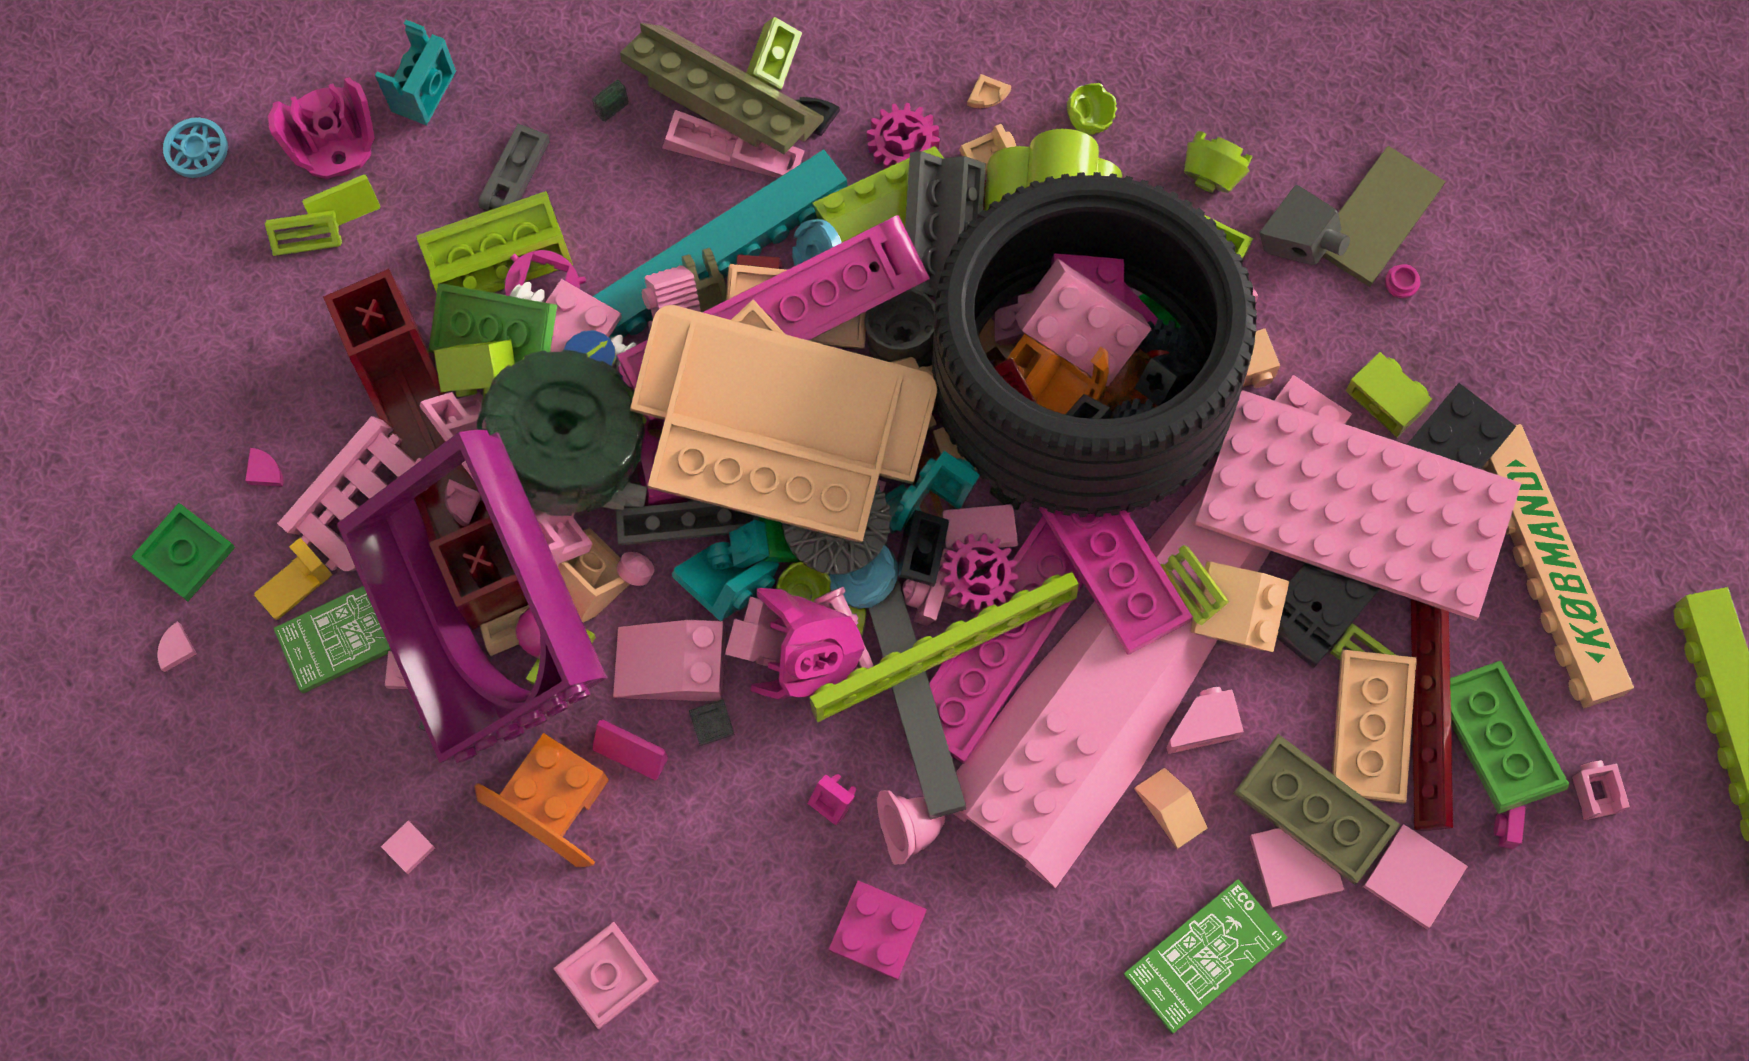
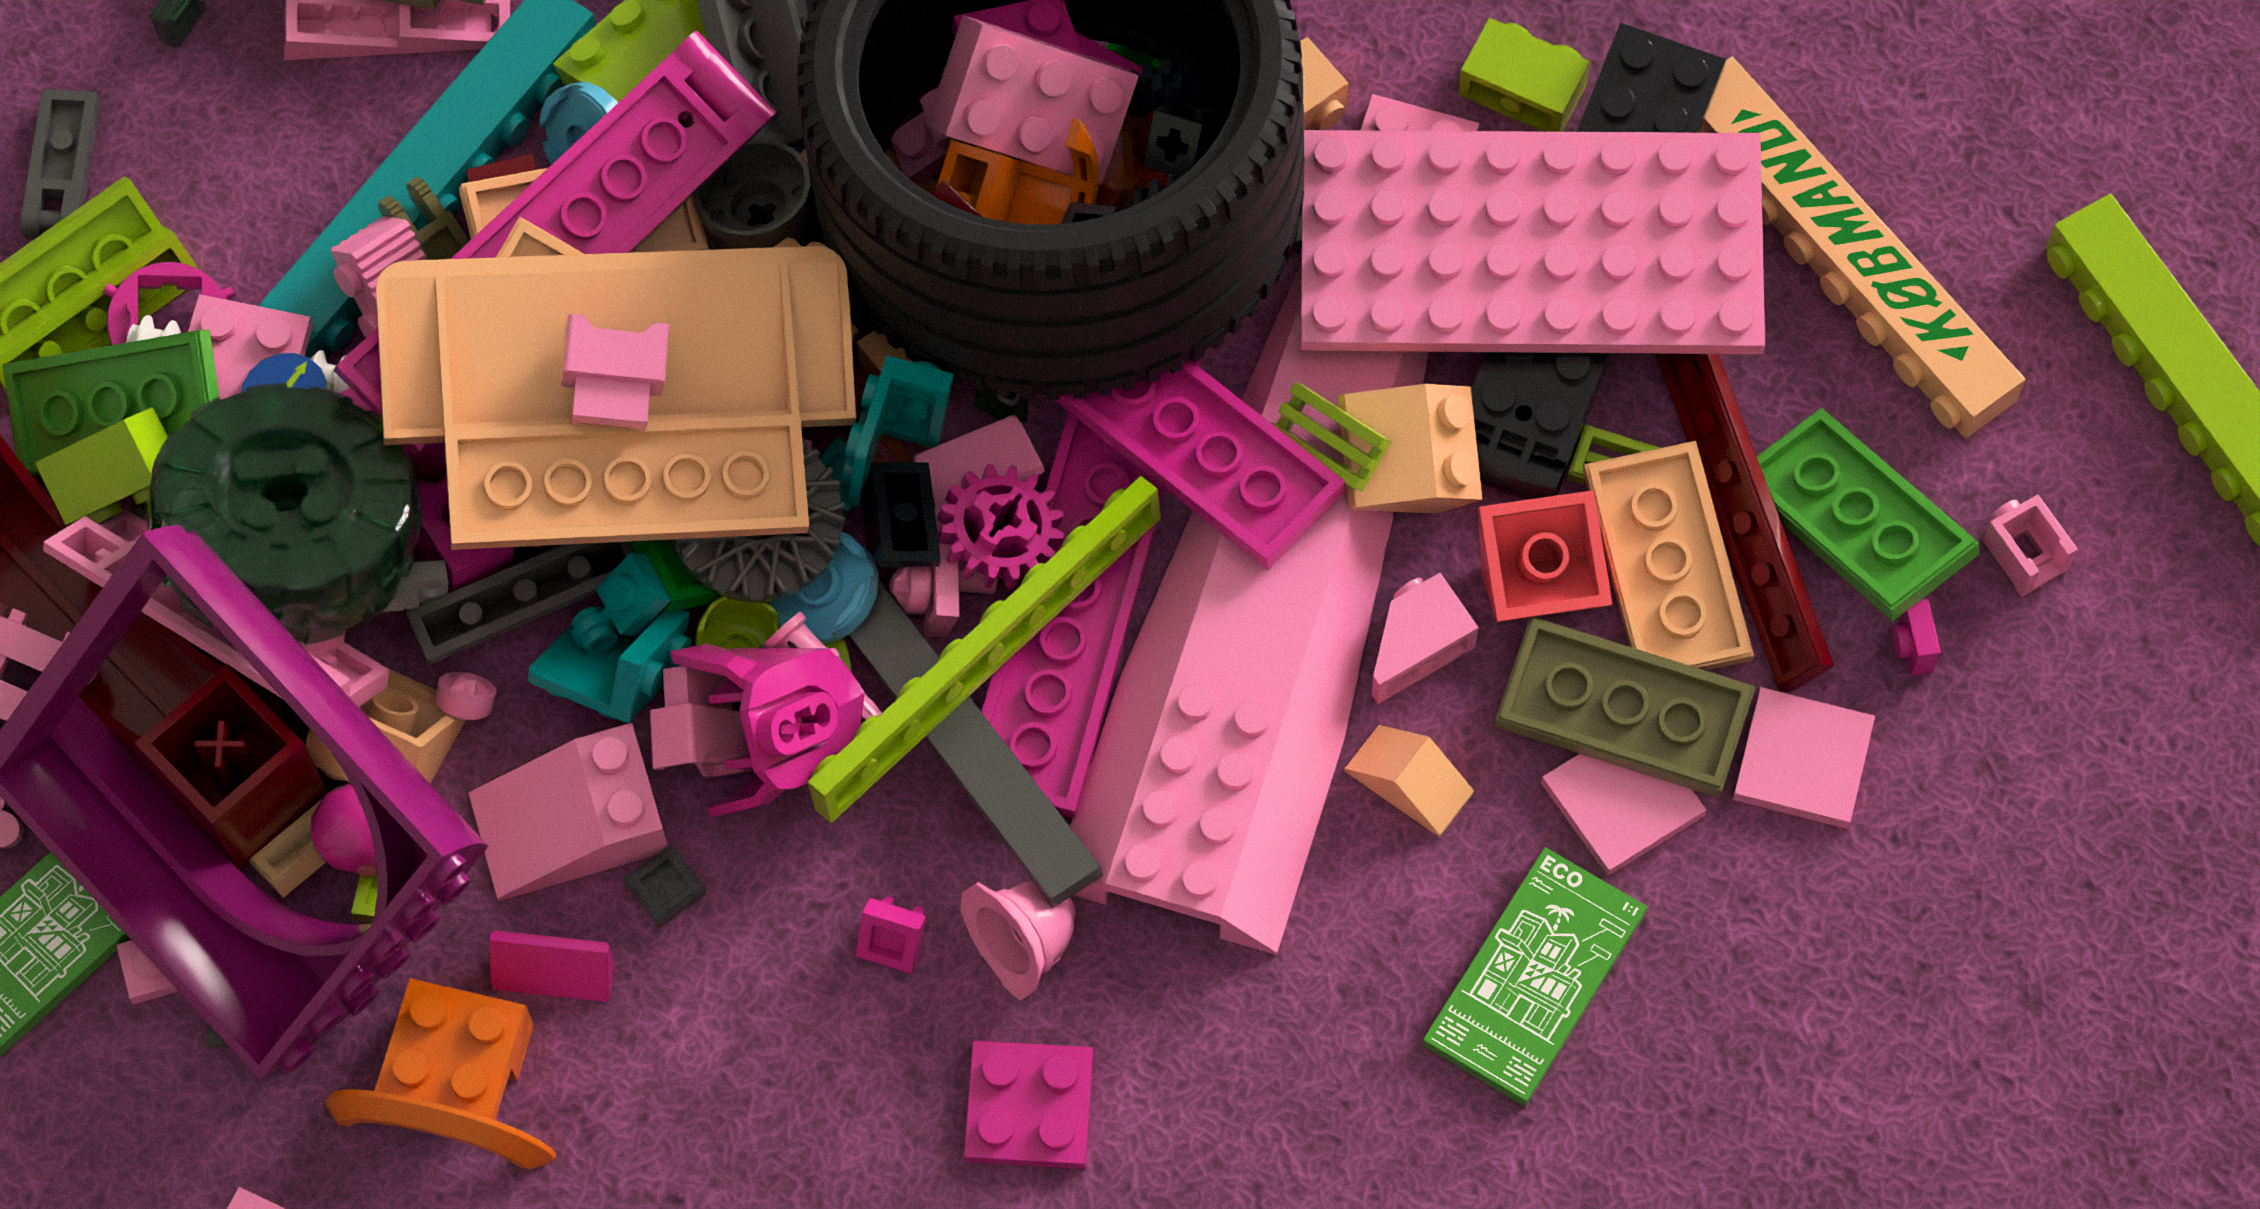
camera: 20 degrees left, 5 degrees down
bright pink tile [445,479,481,527] -> none
none -> bright pink piece [561,314,669,431]
none -> coral slope [1478,490,1613,623]

